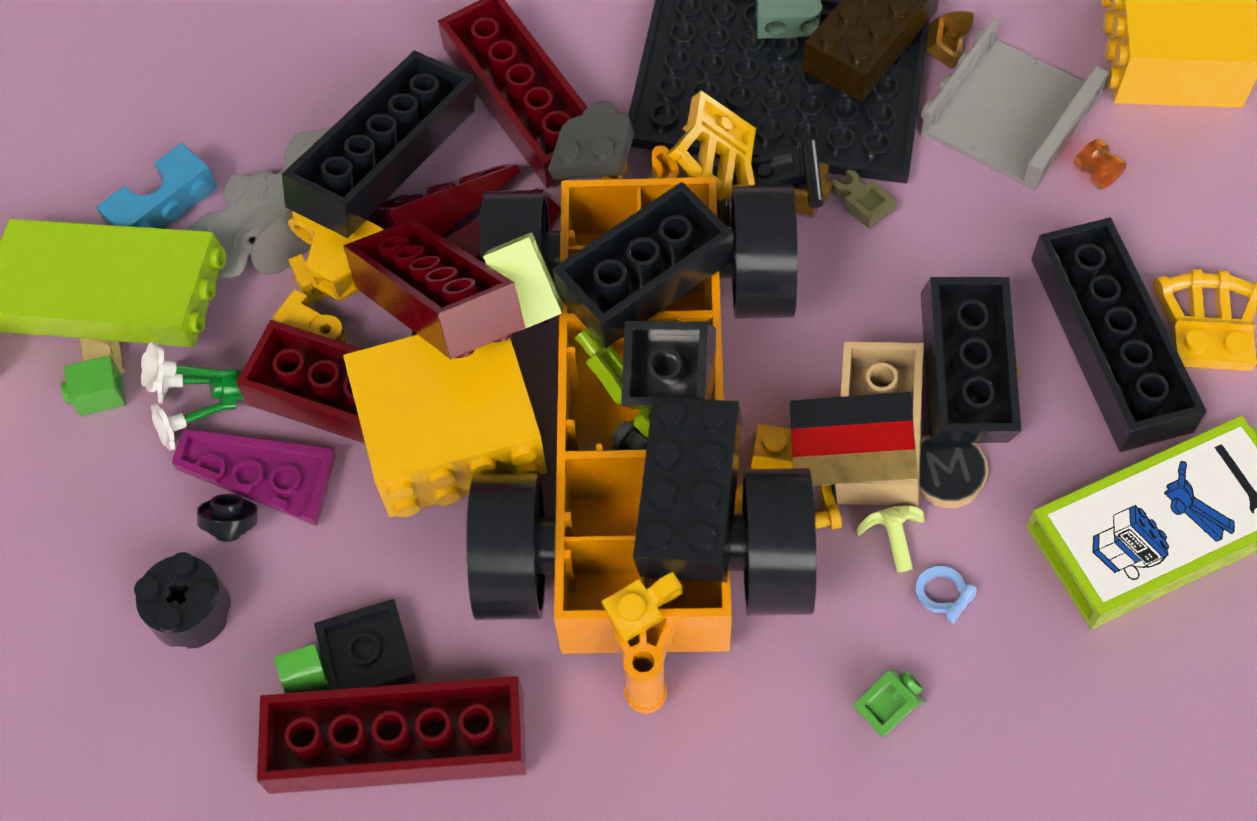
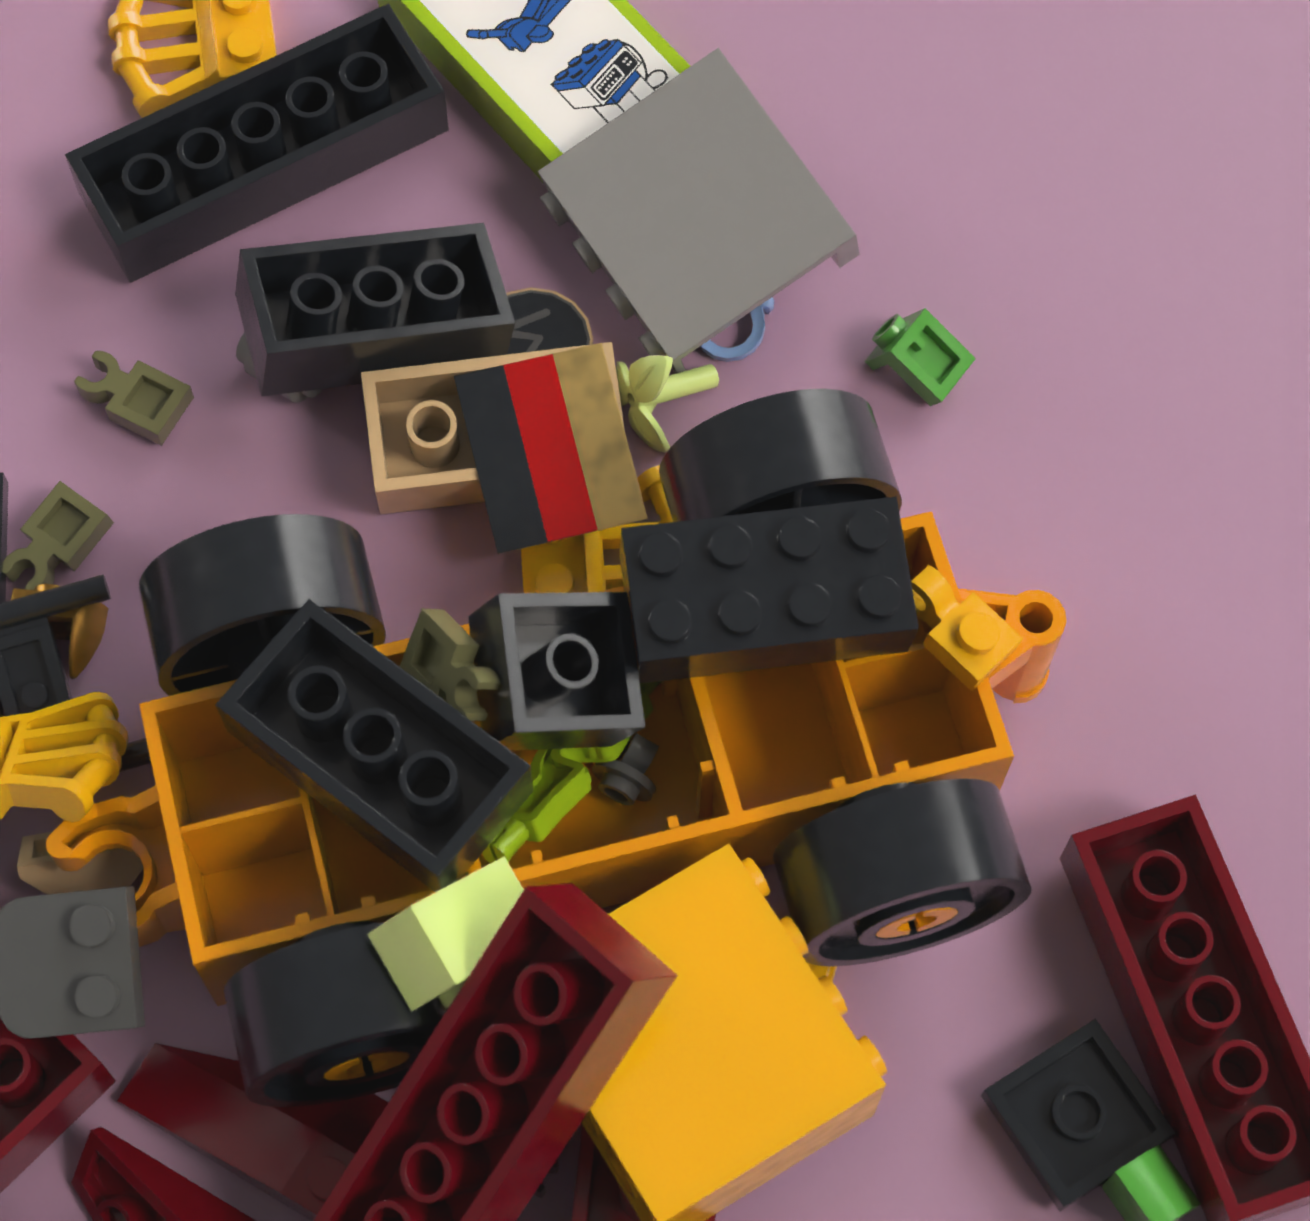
camera: 110 degrees left, 5 degrees up
none -> olive plate [74,351,194,446]
none -> olive plate [399,608,501,721]
none -> light grey panel [538,48,860,373]

